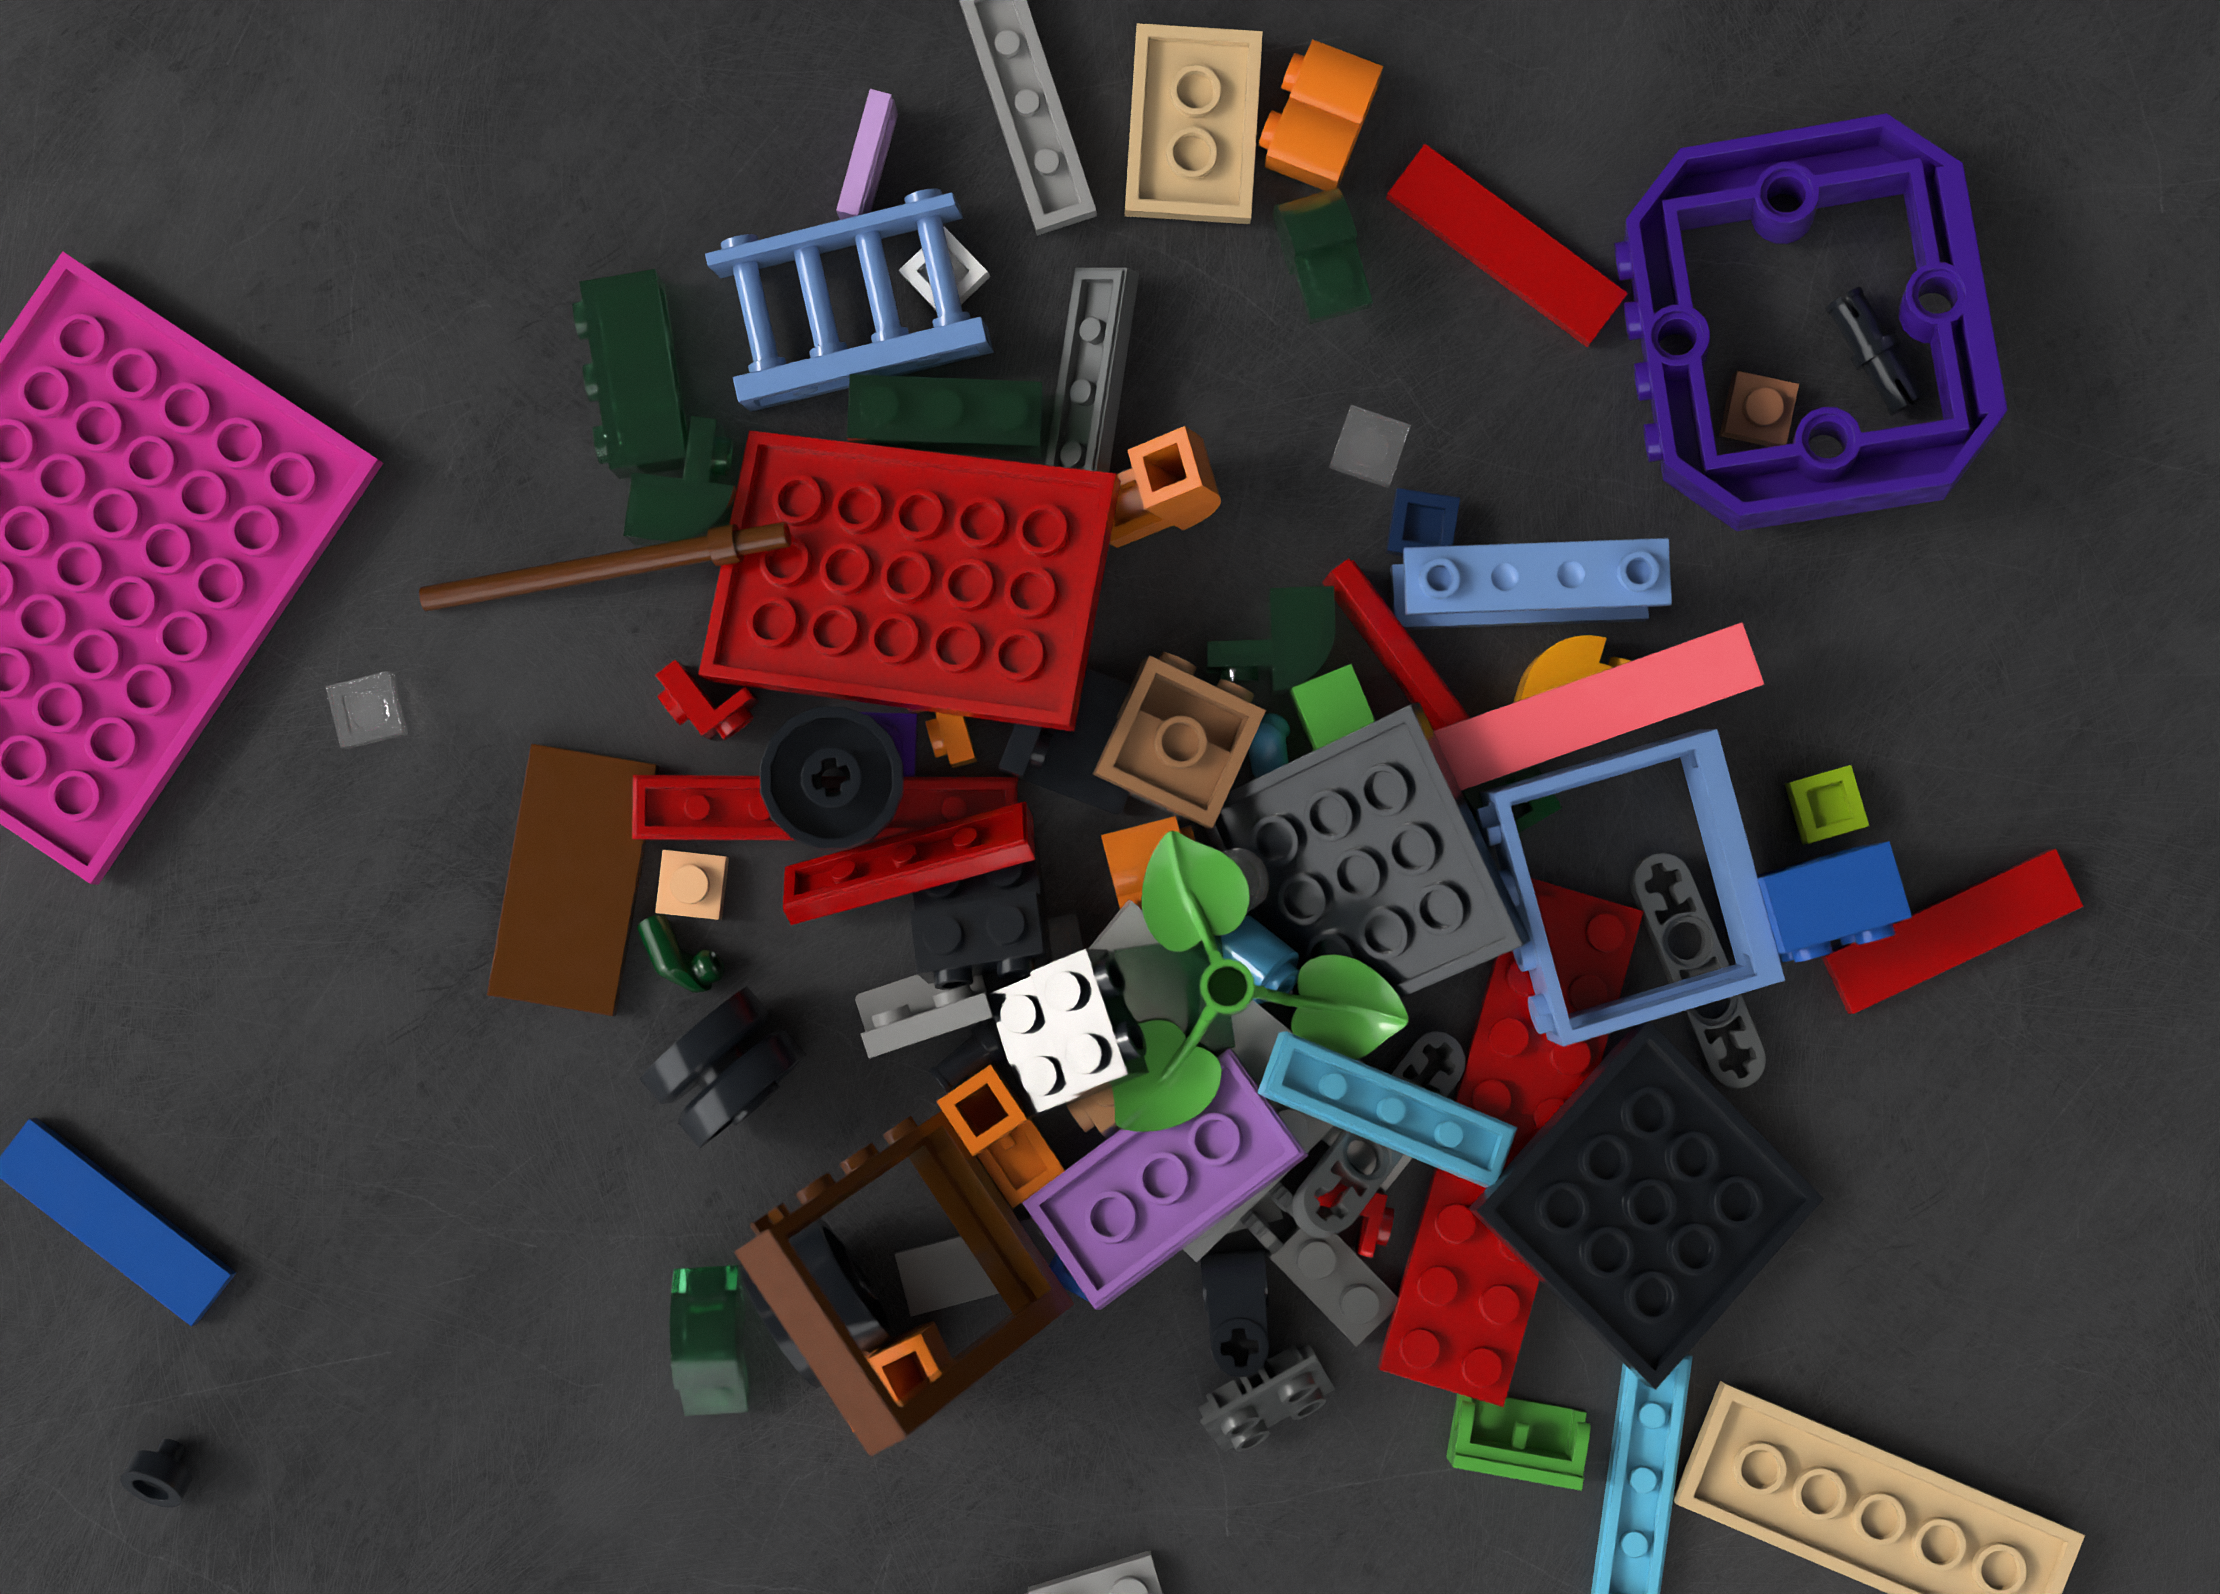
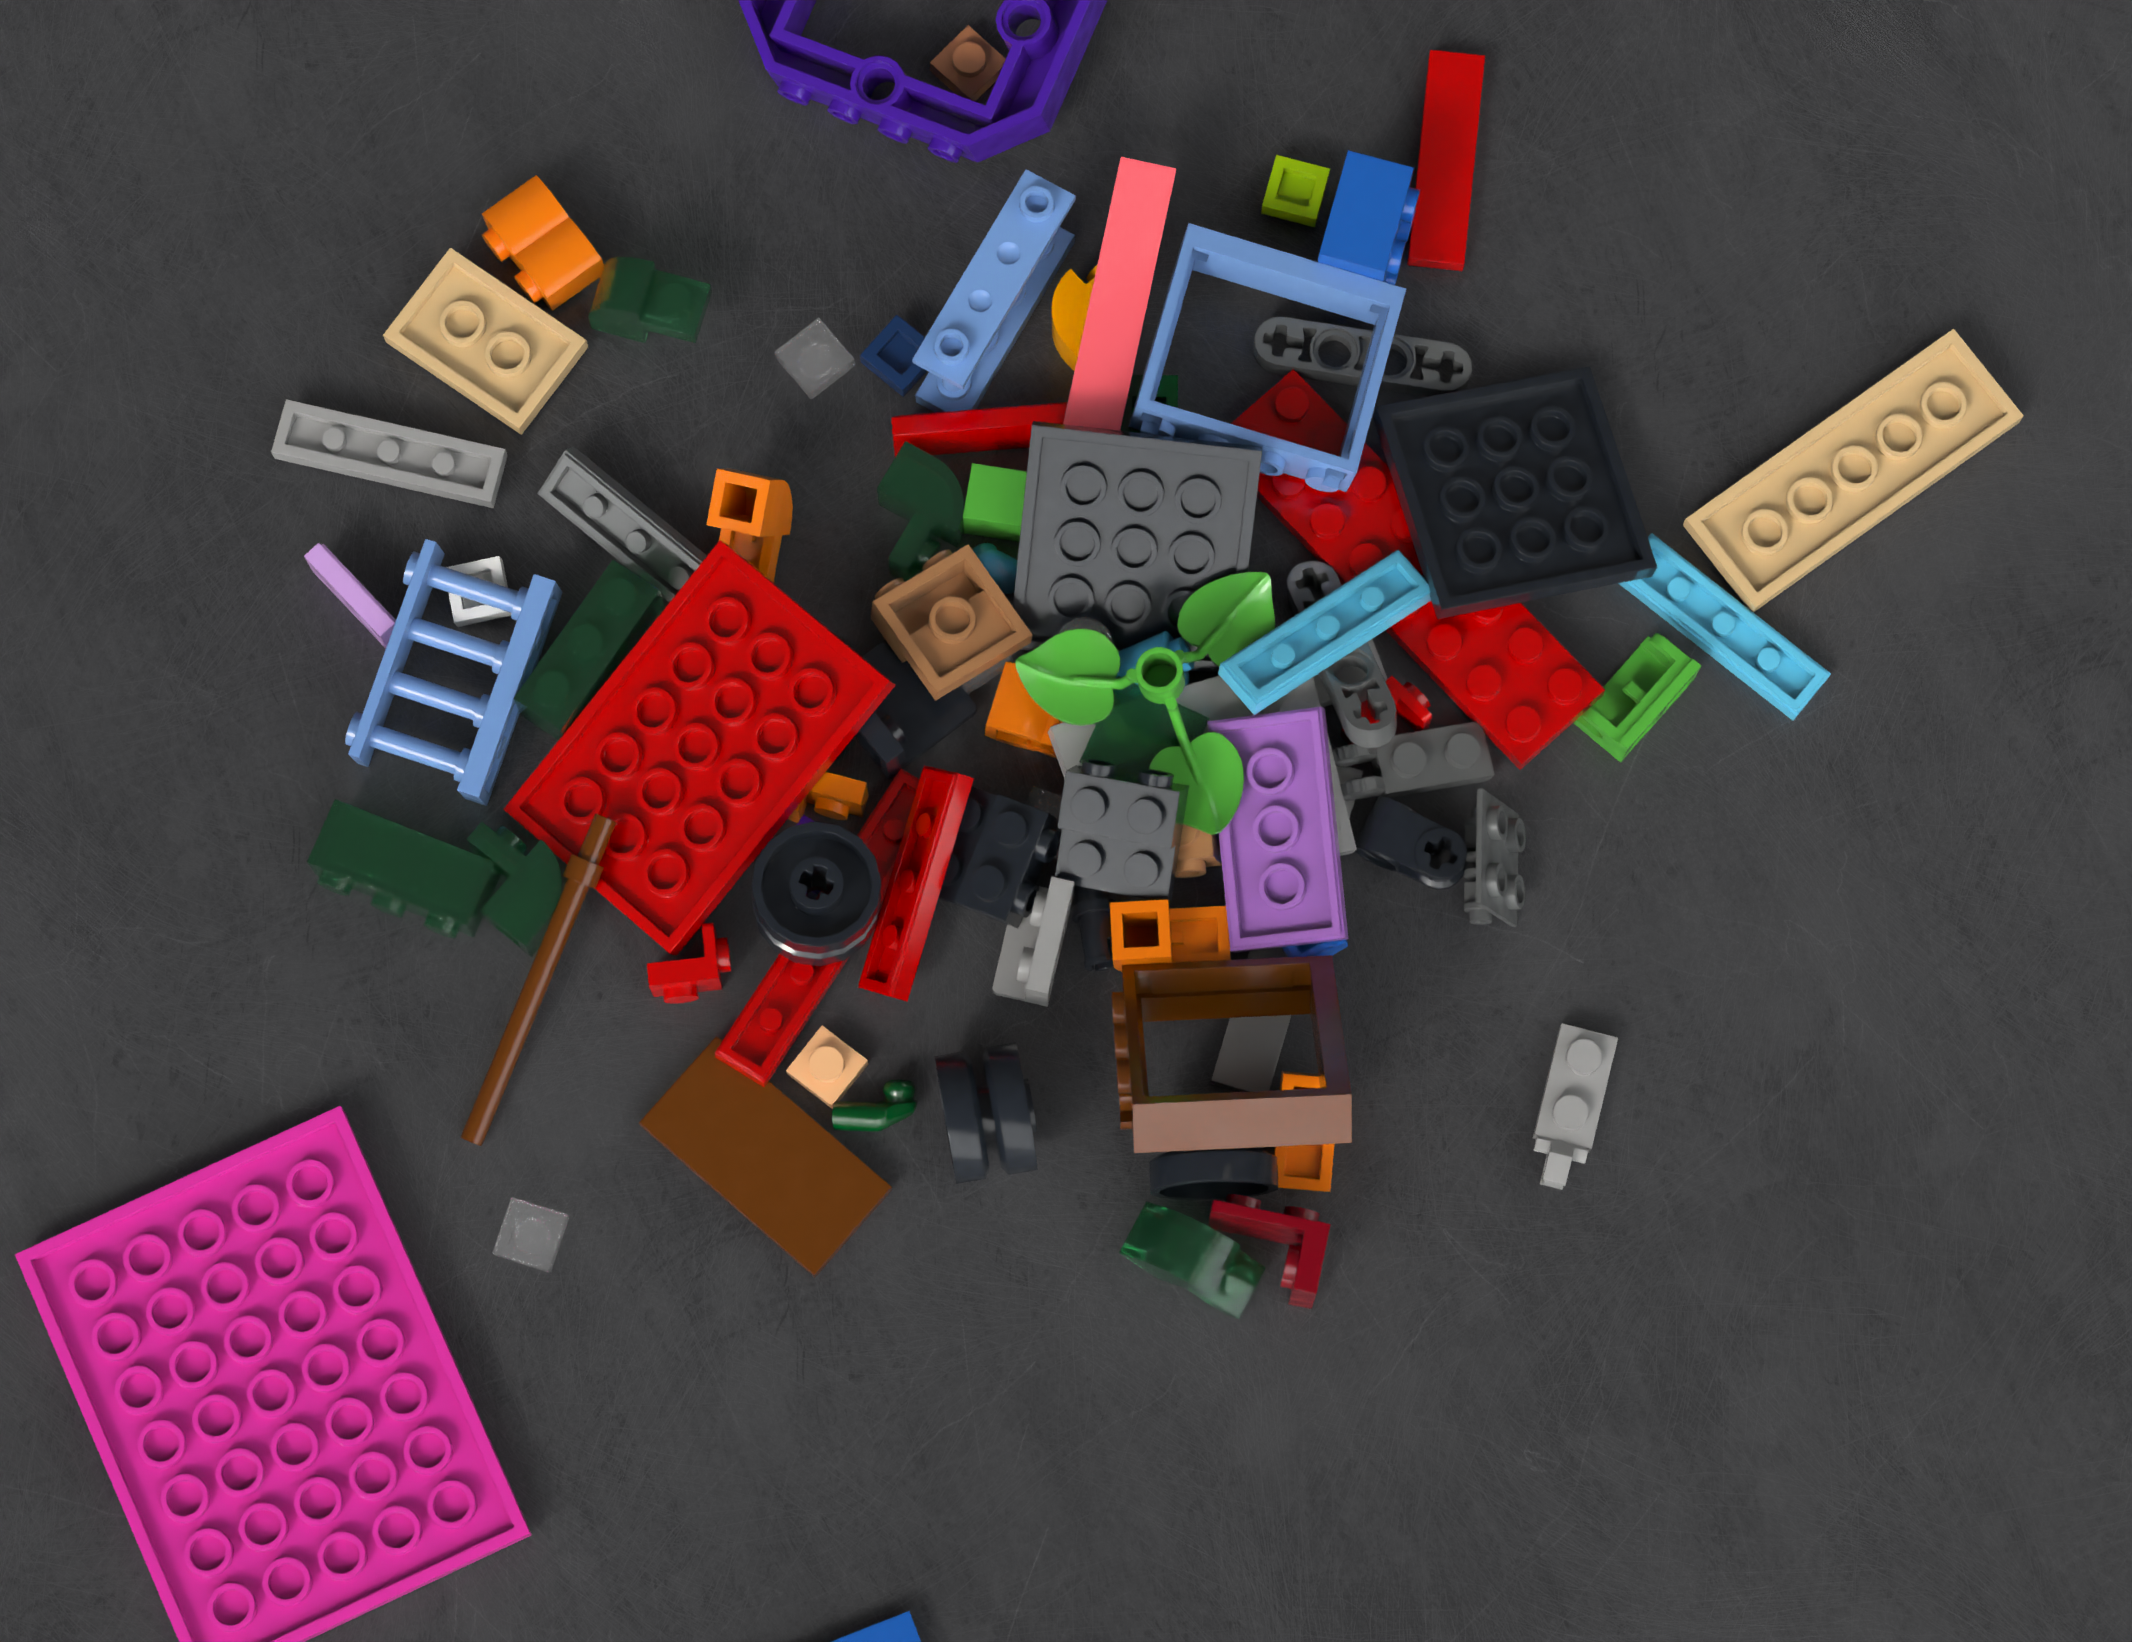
camera: 60 degrees left, 10 degrees down
red tile [1386,144,1628,347] -> none
none -> dark red bracket [1208,1194,1331,1309]

